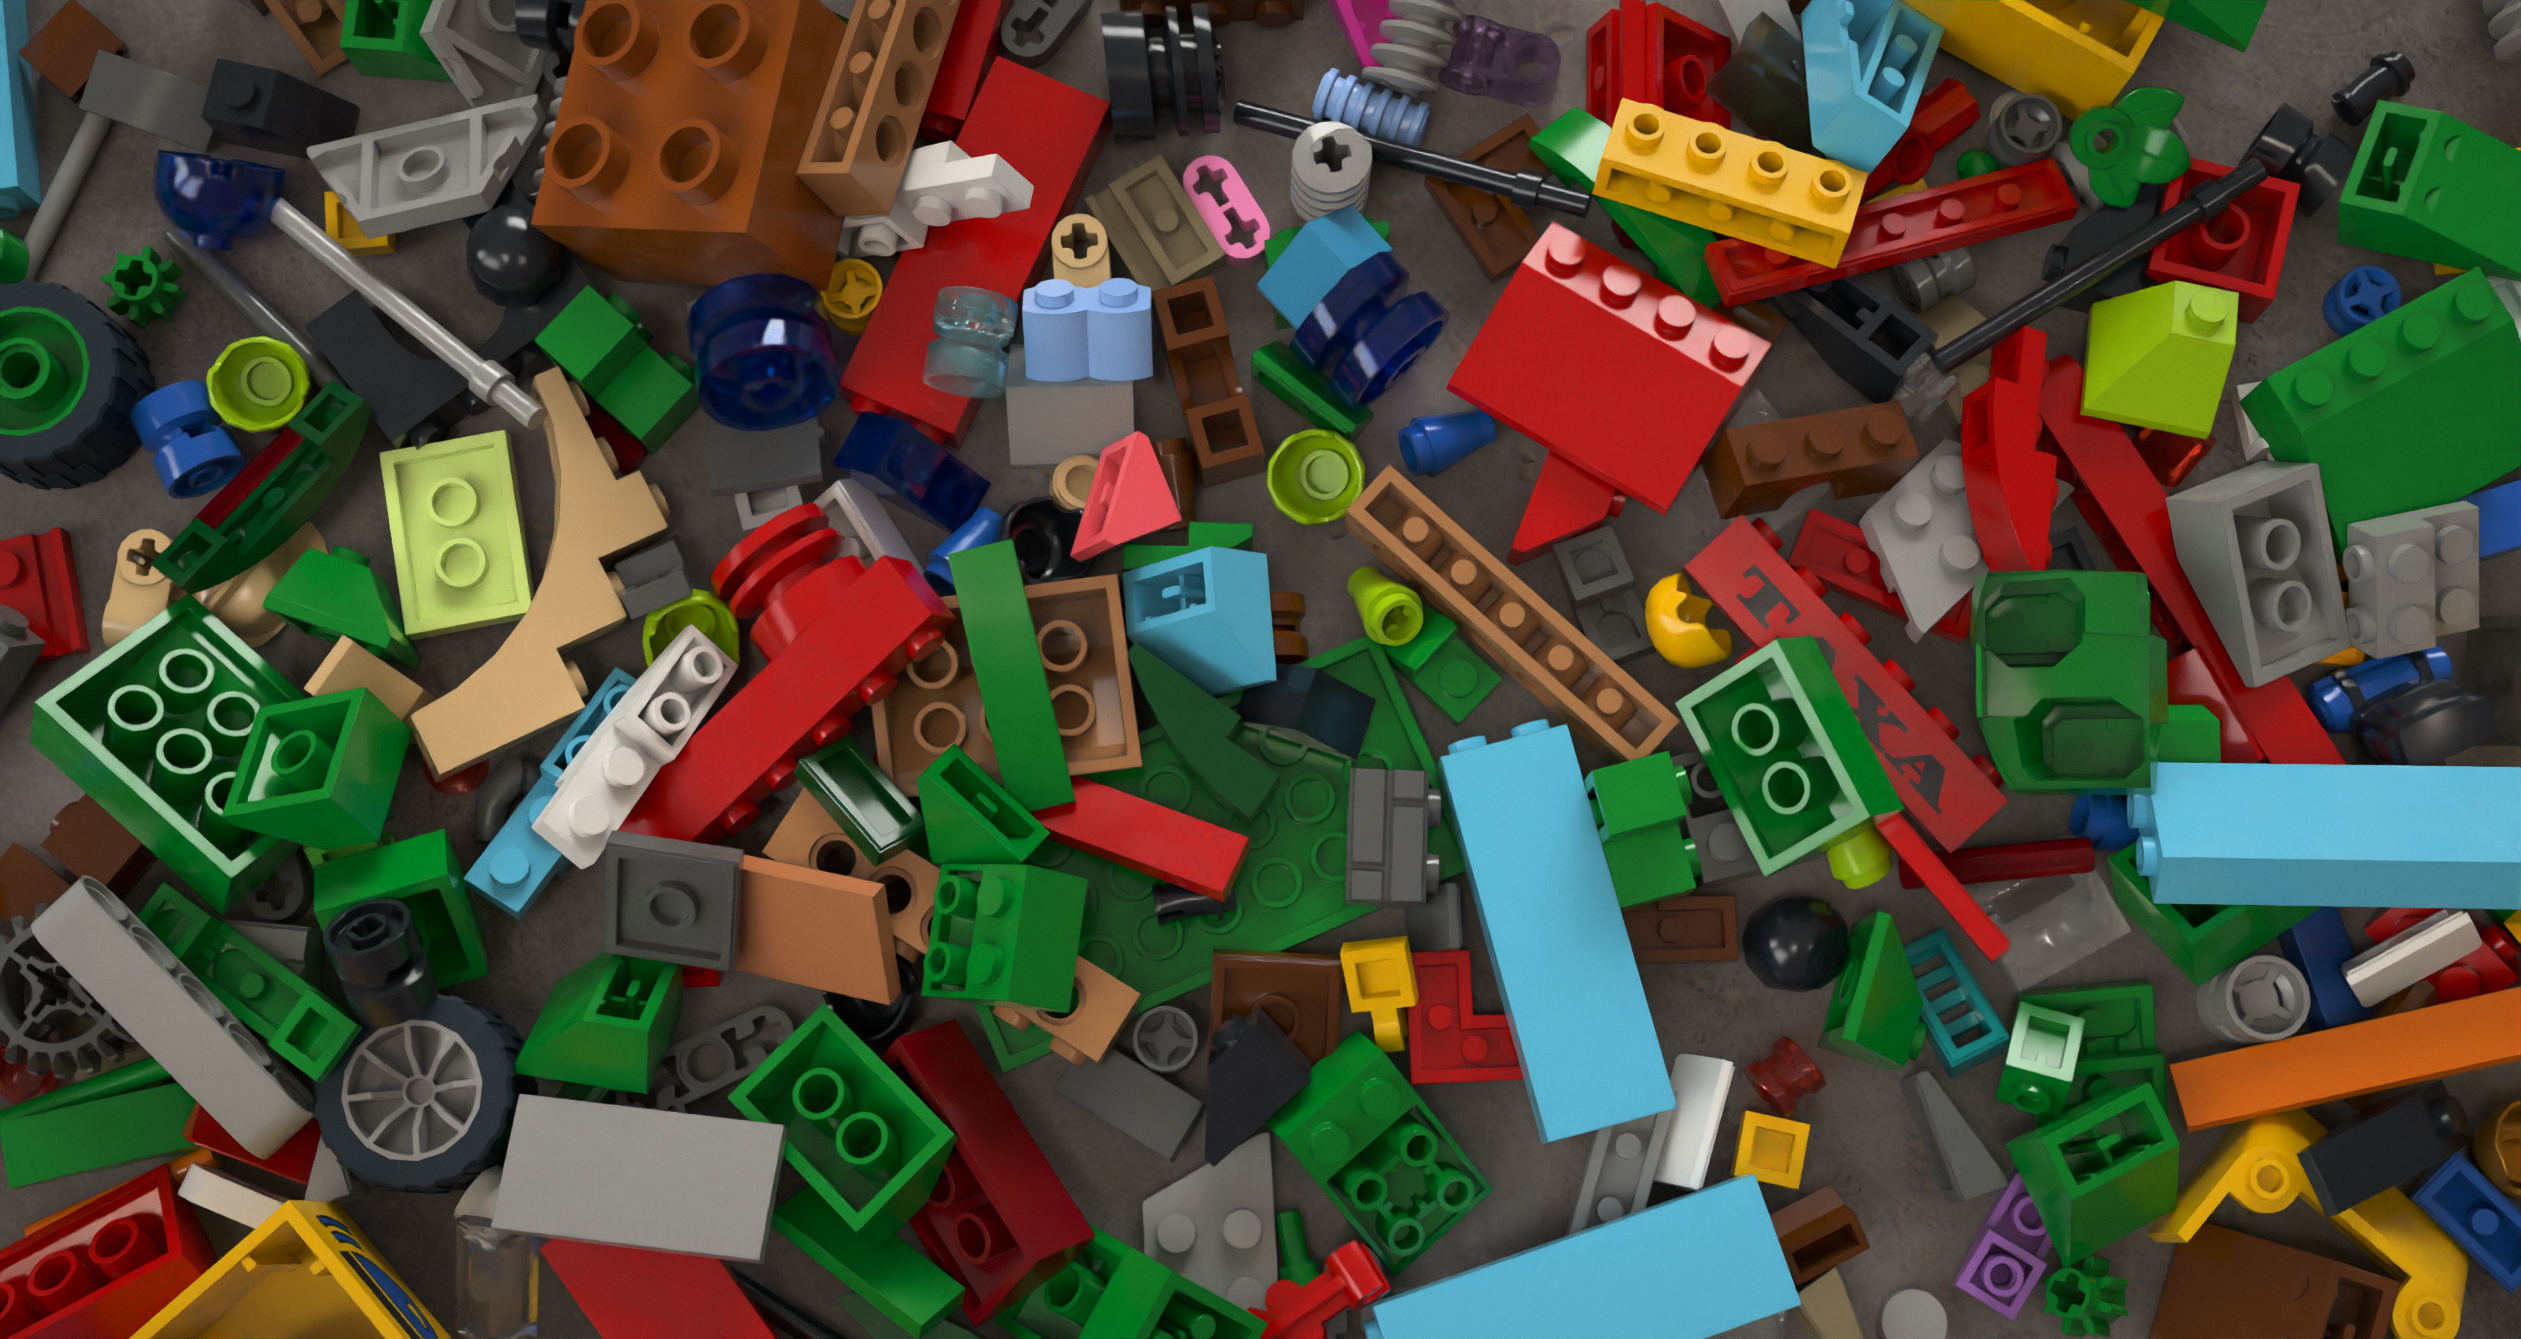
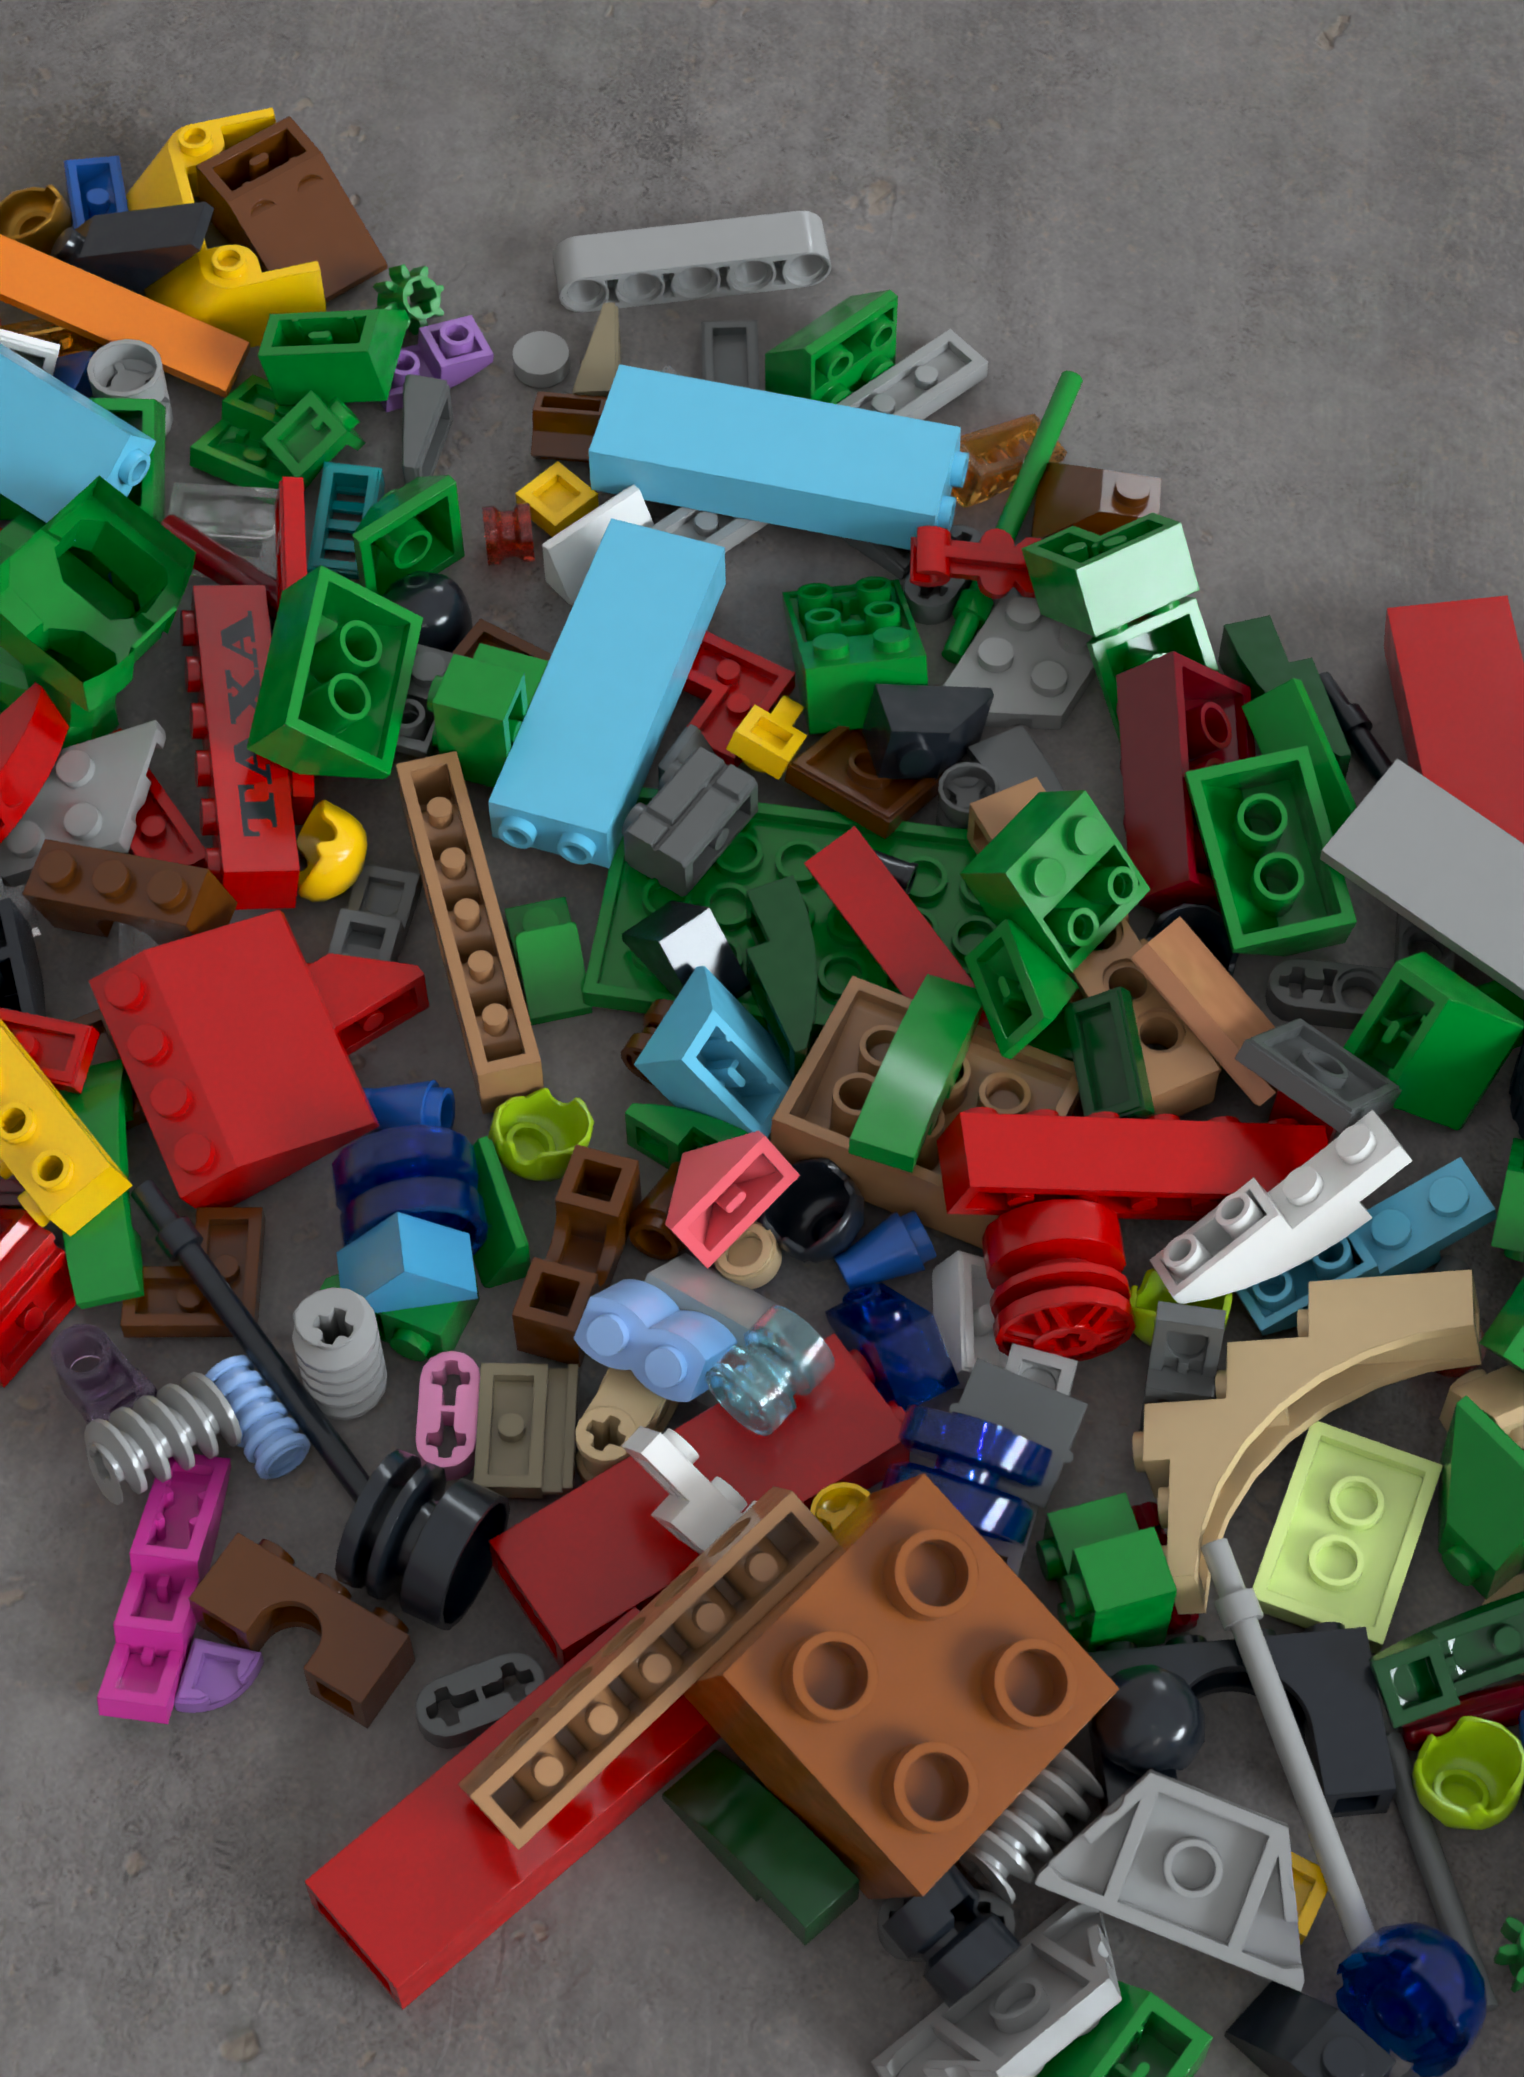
camera: 145 degrees left, 20 degrees down
lime cone [1347,566,1423,646] -> none

